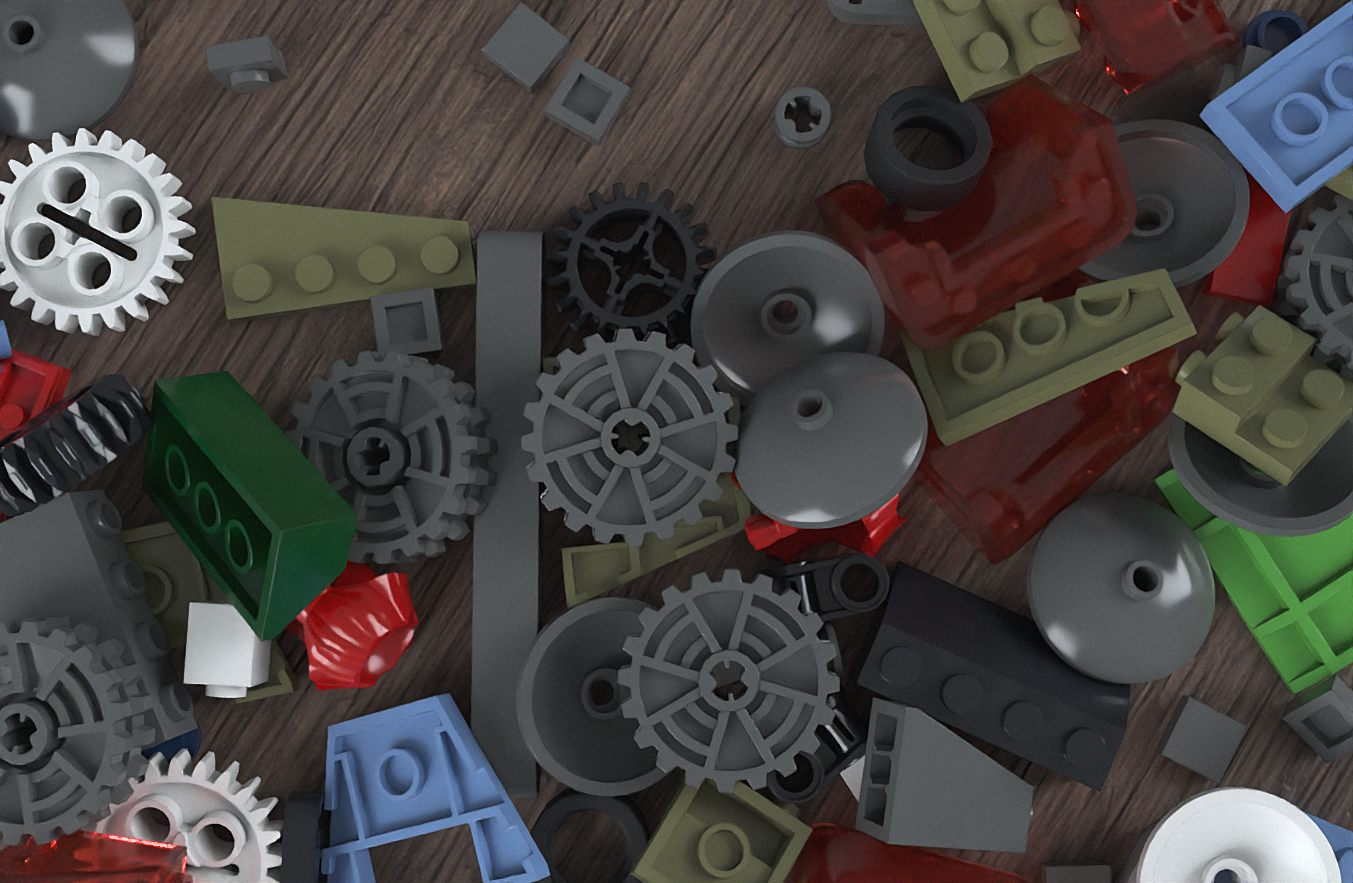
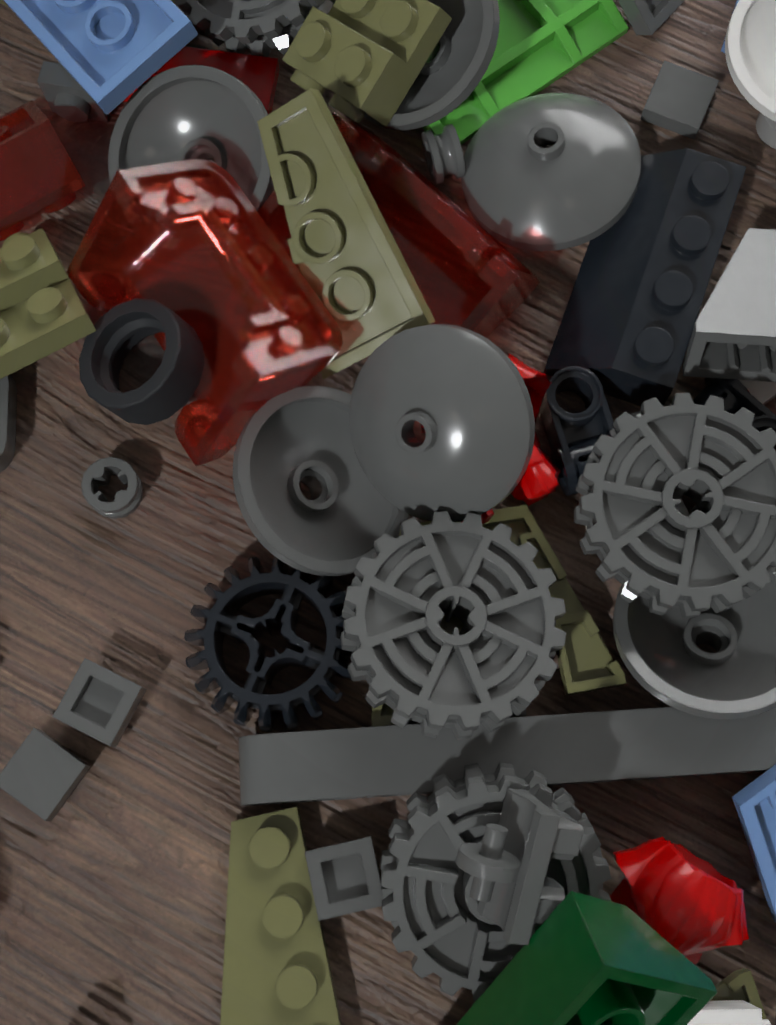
camera: 95 degrees left, 10 degrees down
dark blue plate [1242,10,1308,58] -> none
none -> dark grey bush [422,124,465,185]
none -> dark grey hips [455,788,584,945]

